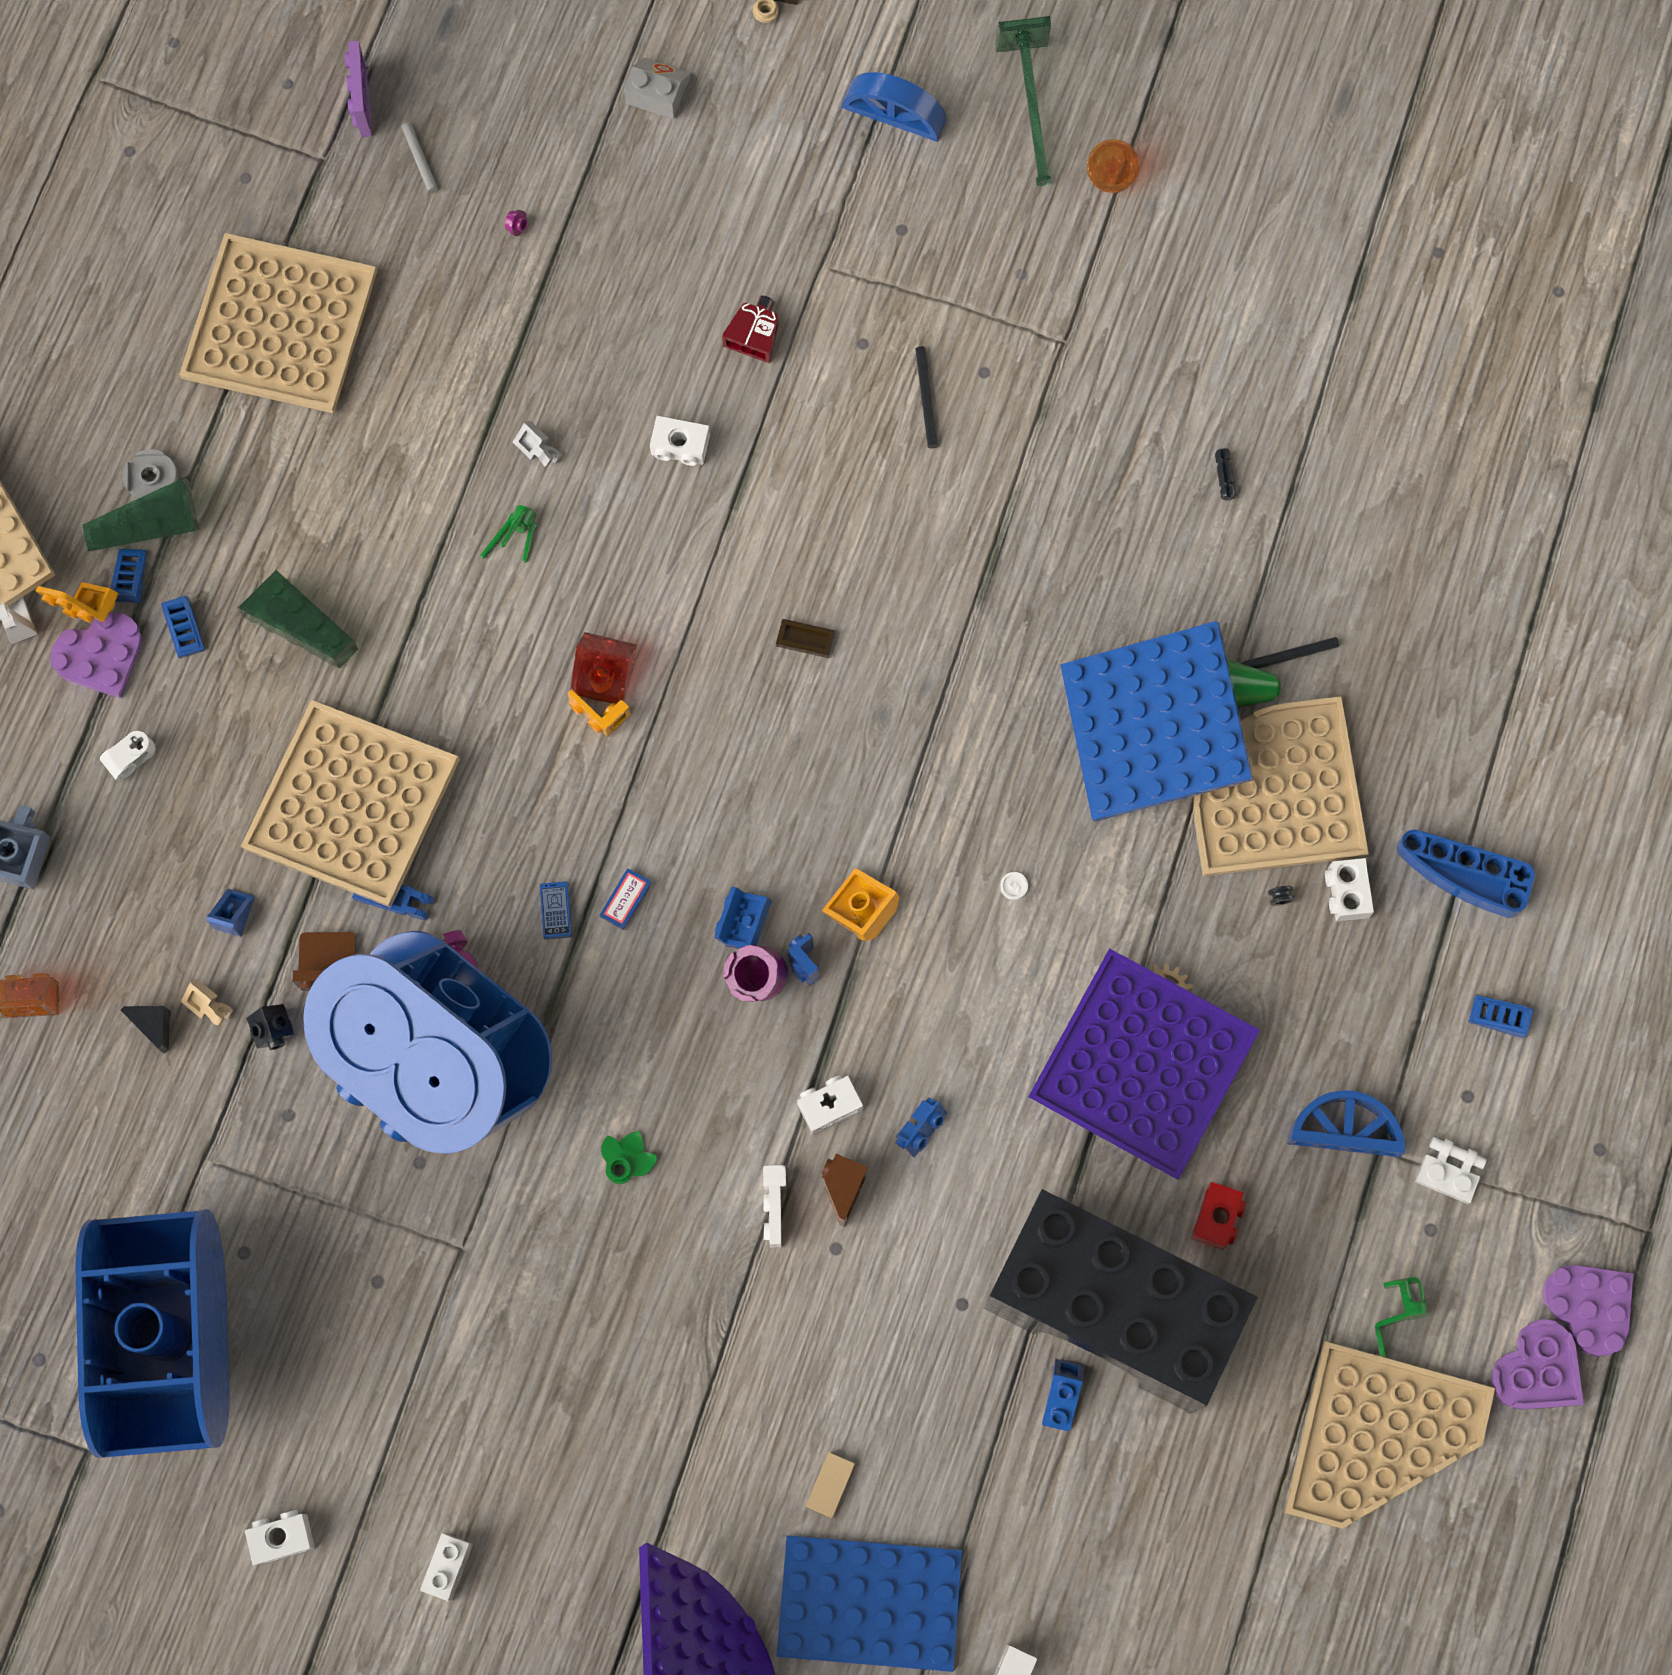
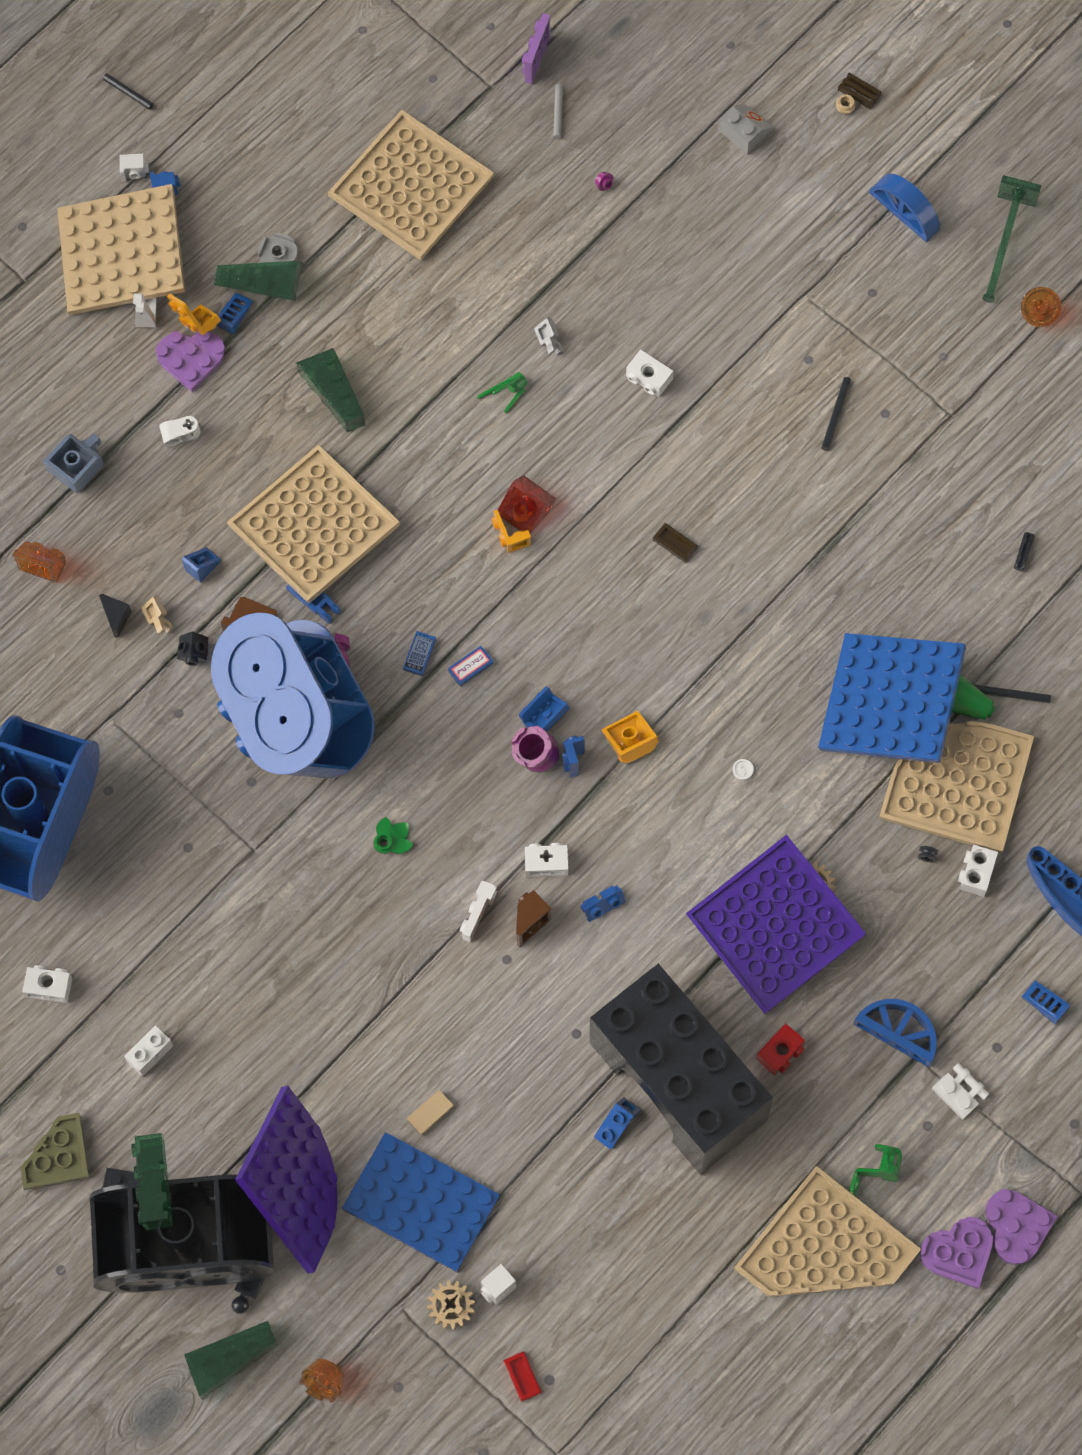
camera: 25 degrees right, 5 degrees down
blue slope [161,596,205,659] -> none
dark red torso [722,295,779,364] -> none

